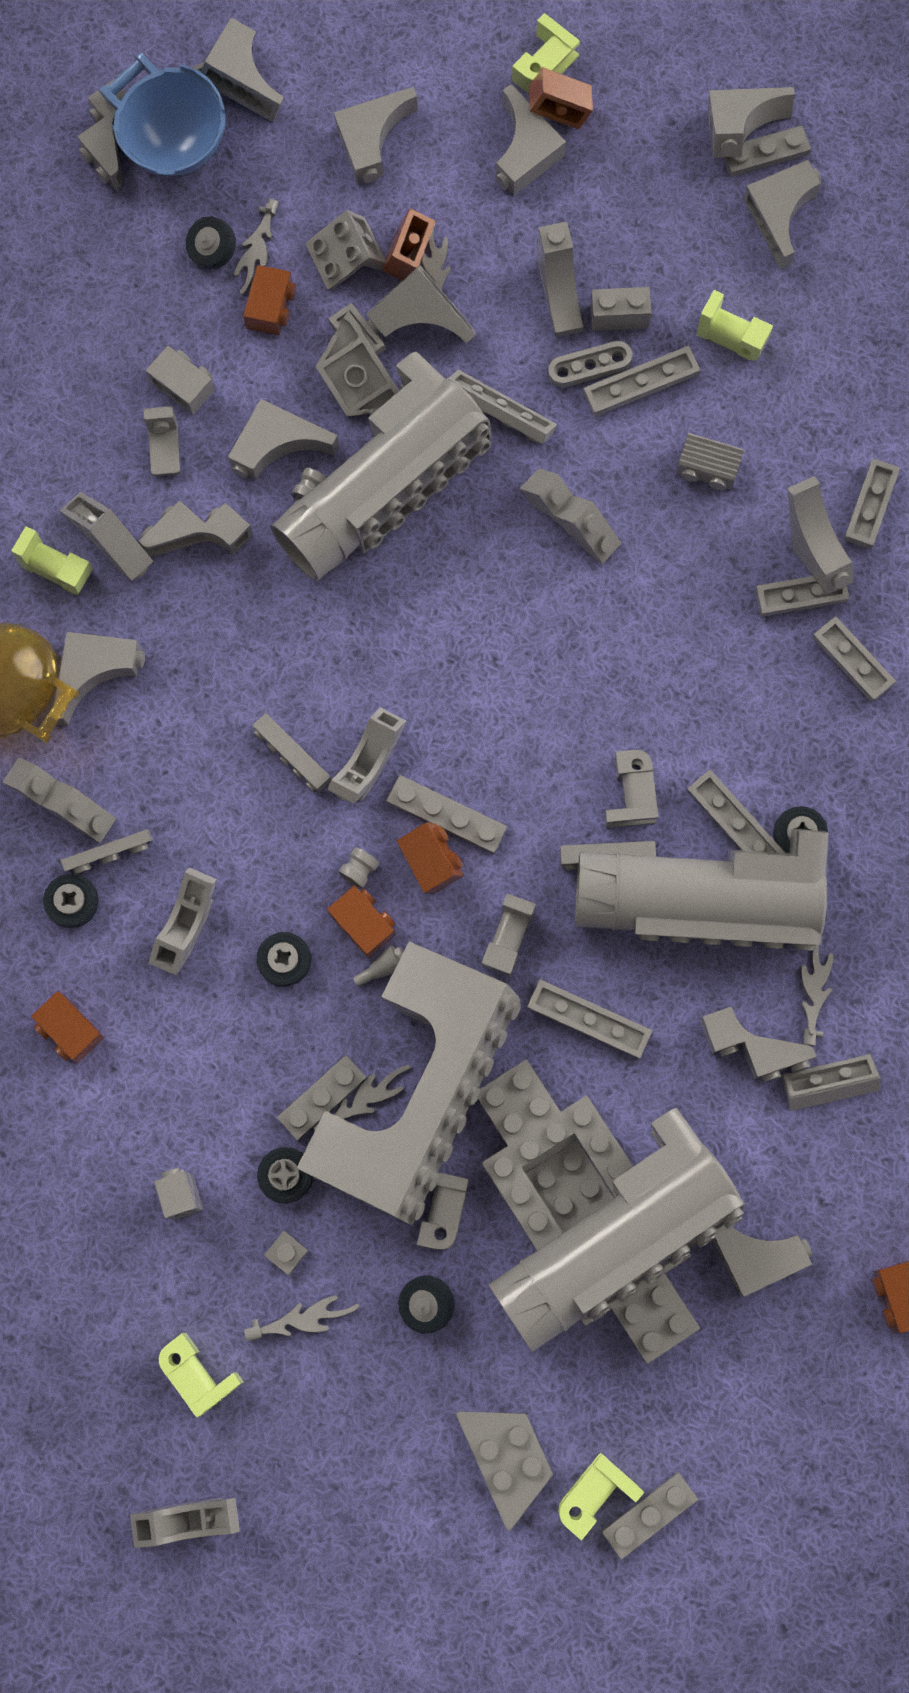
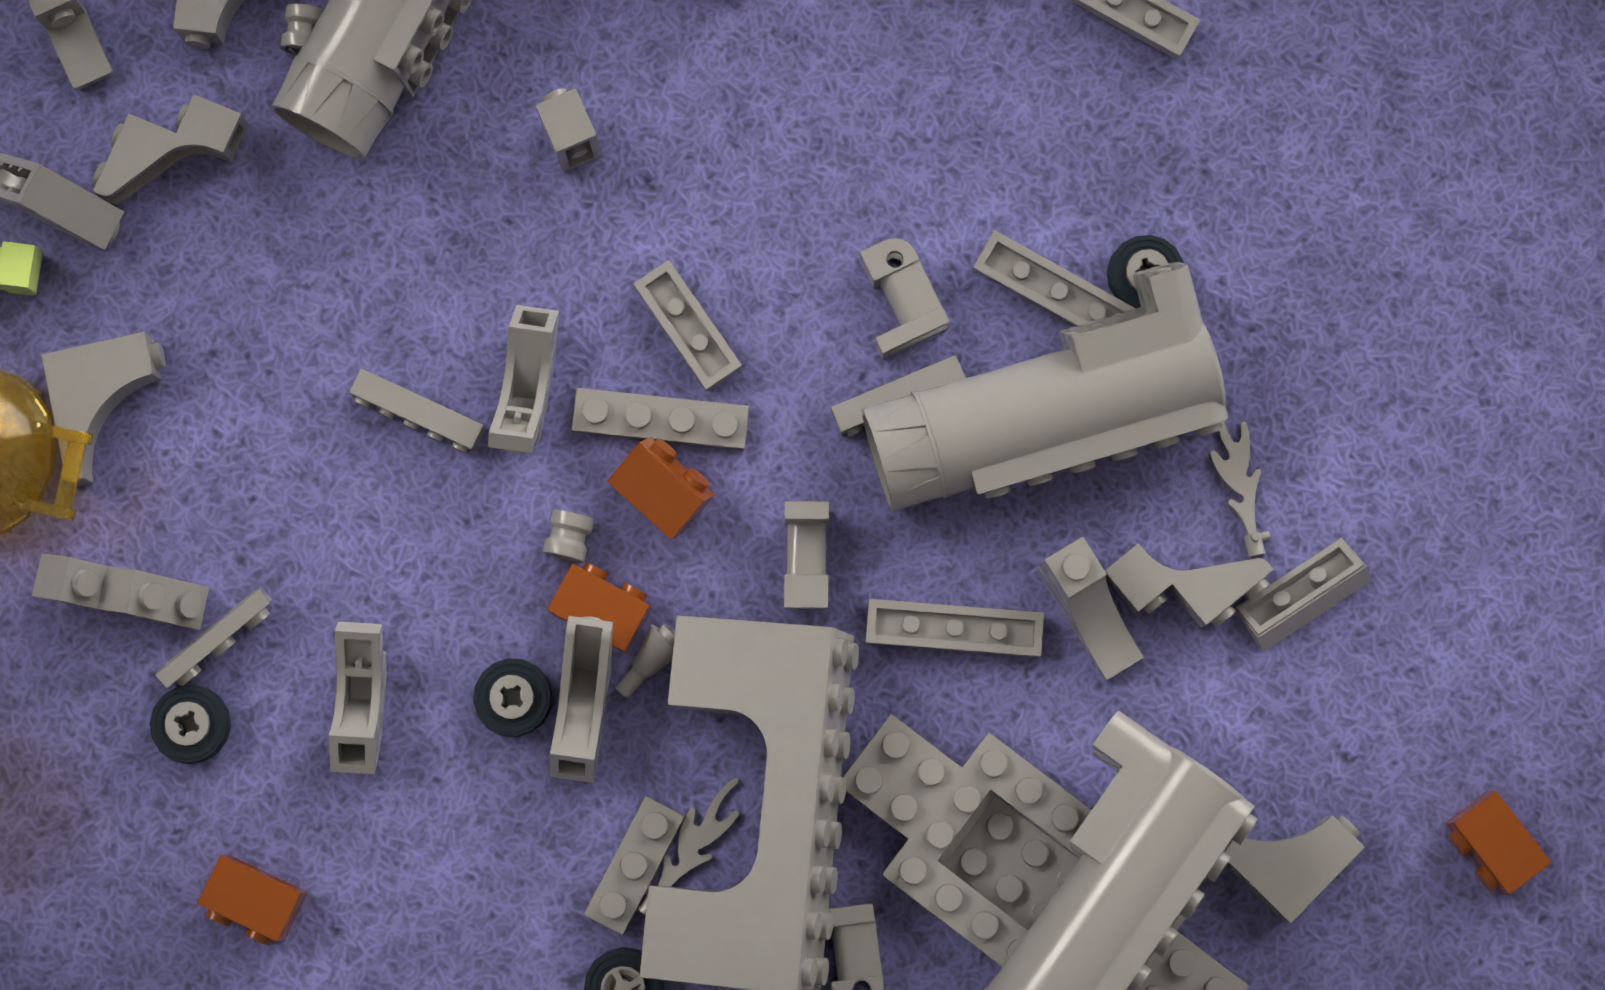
camera: 25 degrees left, 5 degrees up
none -> light grey brick [536,88,602,172]
none -> light grey arch [550,616,613,783]
none -> light grey plate [633,260,742,392]
none -> light grey arch [1036,536,1144,681]

